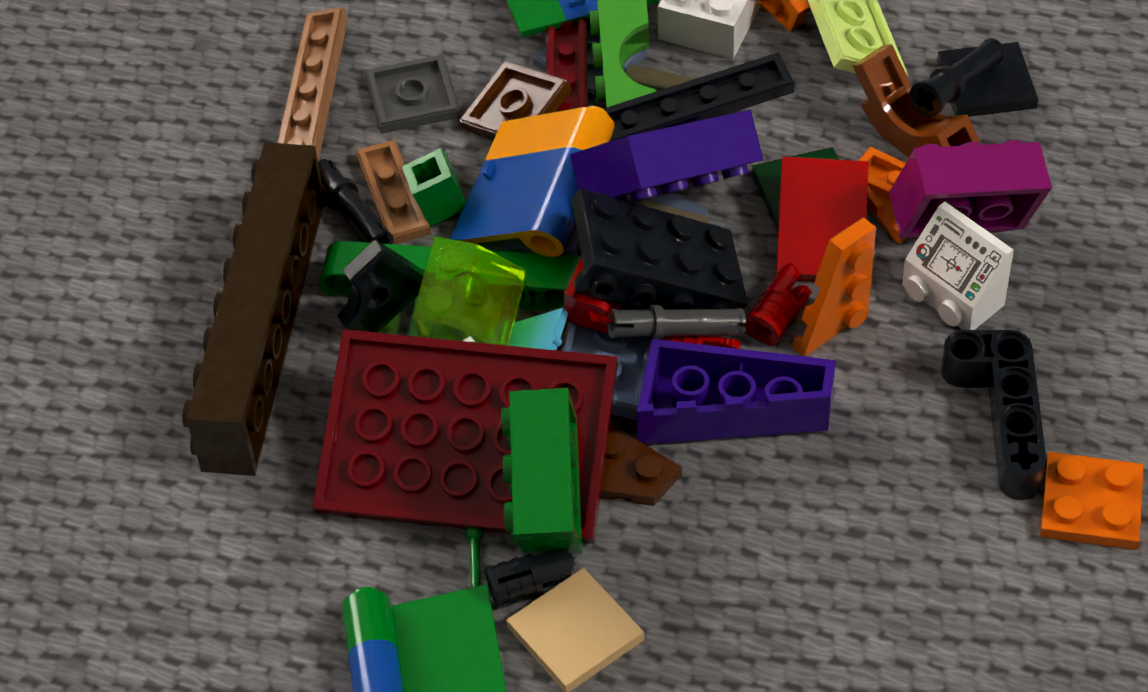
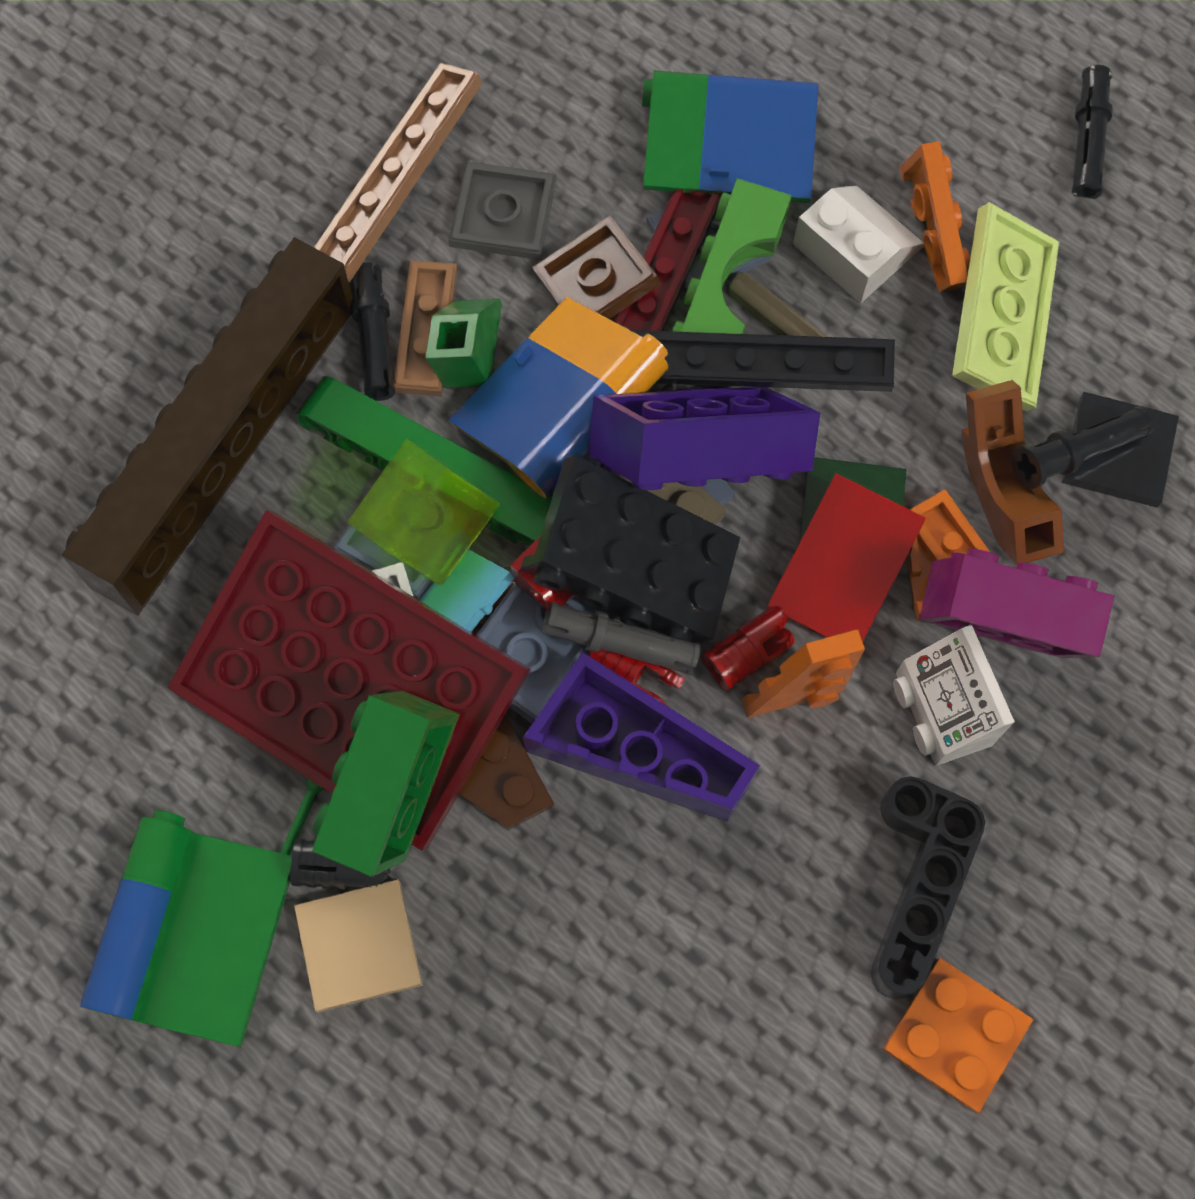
camera: 20 degrees right, 20 degrees up
black tile [337,239,432,333] -> none

